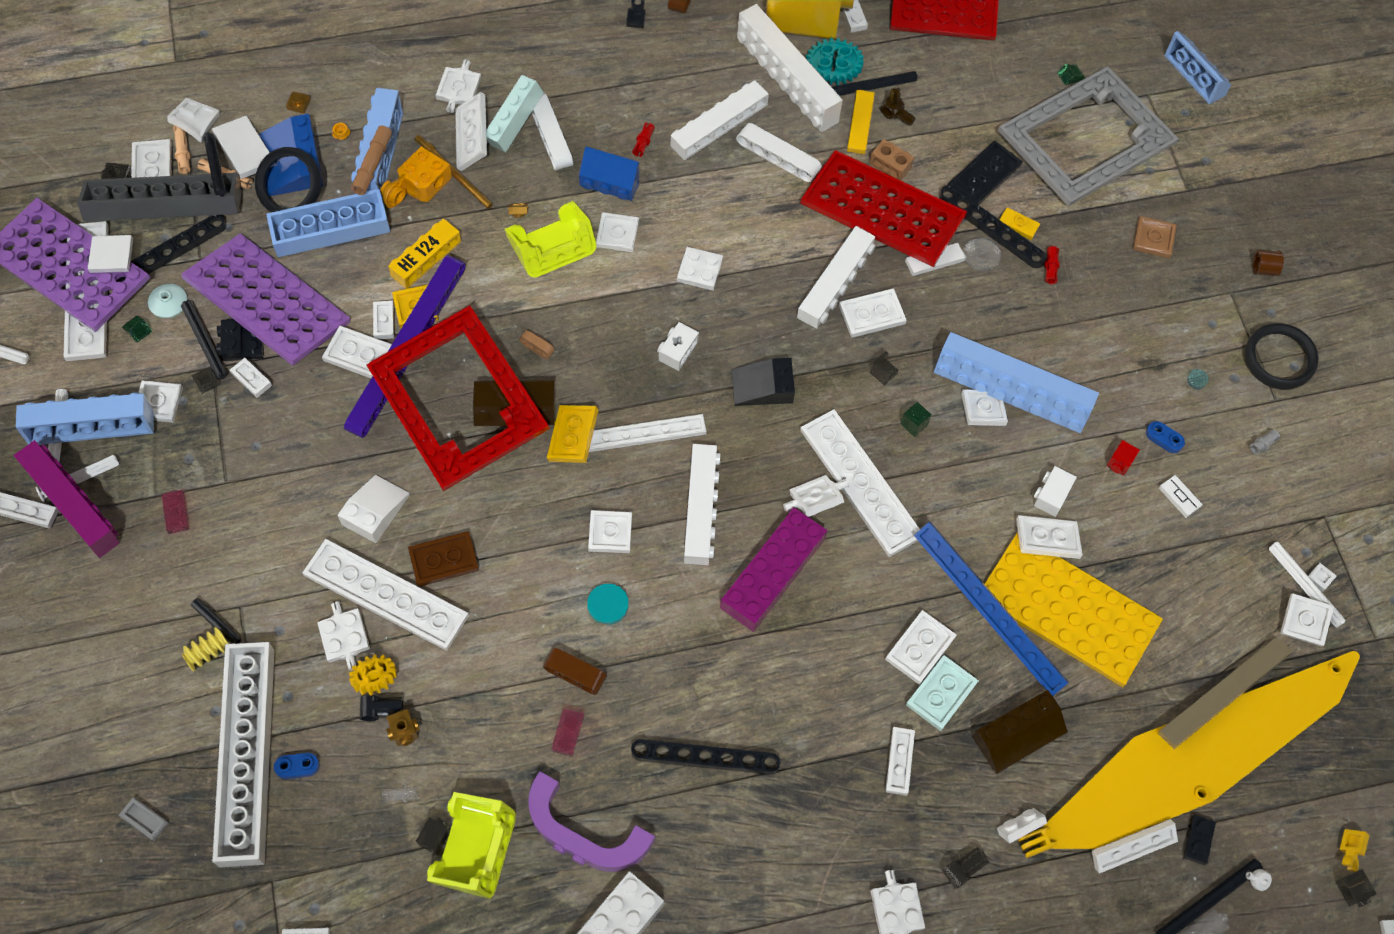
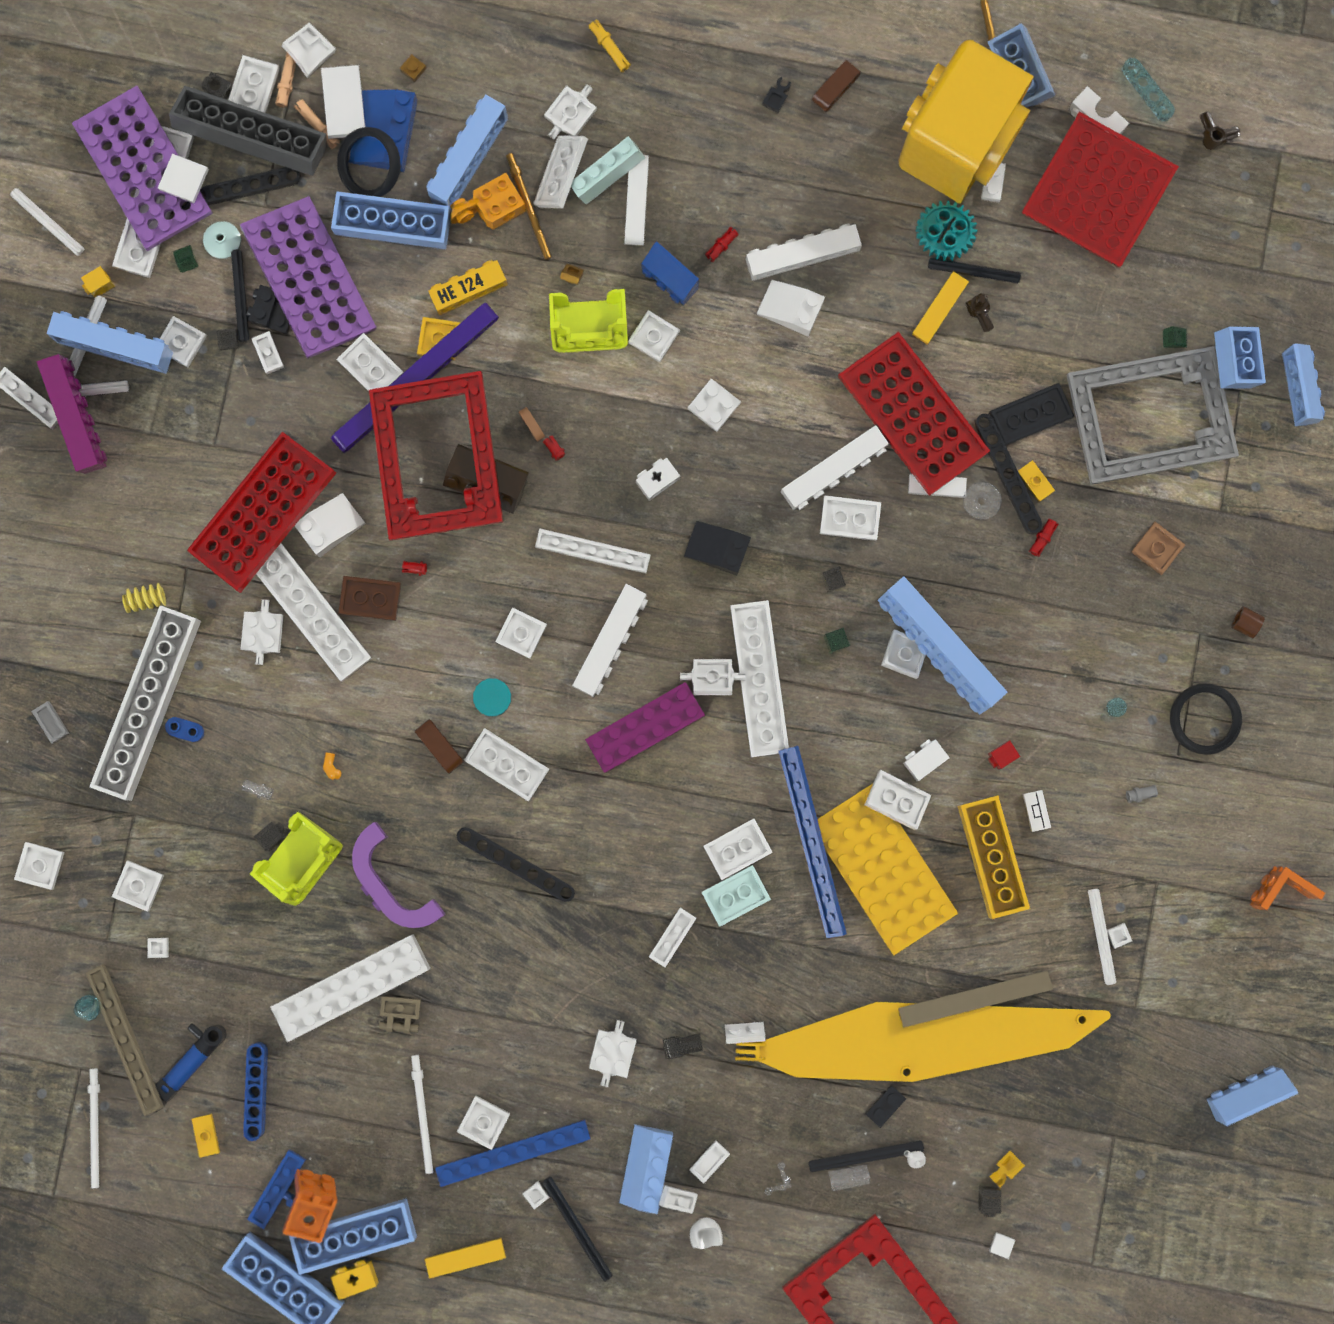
camera: 25 degrees right, 20 degrees up
clear pink plate [161,490,189,534] -> none
black piece [191,598,242,644] -> none
black axle [204,132,226,197] -> none
light orange plate [332,123,350,140] -> none
yellow gear [349,654,397,696] -> none
medium nougat piece [351,125,392,195] -> none
black piece [359,695,404,721] -> none
white plate [373,301,394,339] -> none
pearl gold brick [386,709,420,746] -> none
yellow plate [547,405,599,463] -> none
clear pink plate [551,708,585,757] -> none
white beam [736,123,822,182] -> none
white brick [737,4,843,132] -> none
medium nougat brick [869,139,914,180] -> none
dark brown slope [972,690,1068,774] -> none
white plate [1092,819,1178,874] -> none
blue plate [1146,421,1185,453] -> none
white plate [1280,594,1334,647] -> none
none -> yellow brick [81,266,115,298]
none -> red piece [187,432,337,593]
none -> light orange arm [323,752,341,780]
none -> red pin [402,561,427,576]
none -> white tile [464,728,549,802]
none -> red pin [543,435,565,461]
none -> yellow pin [588,20,631,72]
none -> white slope [757,280,825,336]
none -> yellow brick [958,796,1030,919]
none -> light blue brick [1214,327,1266,389]

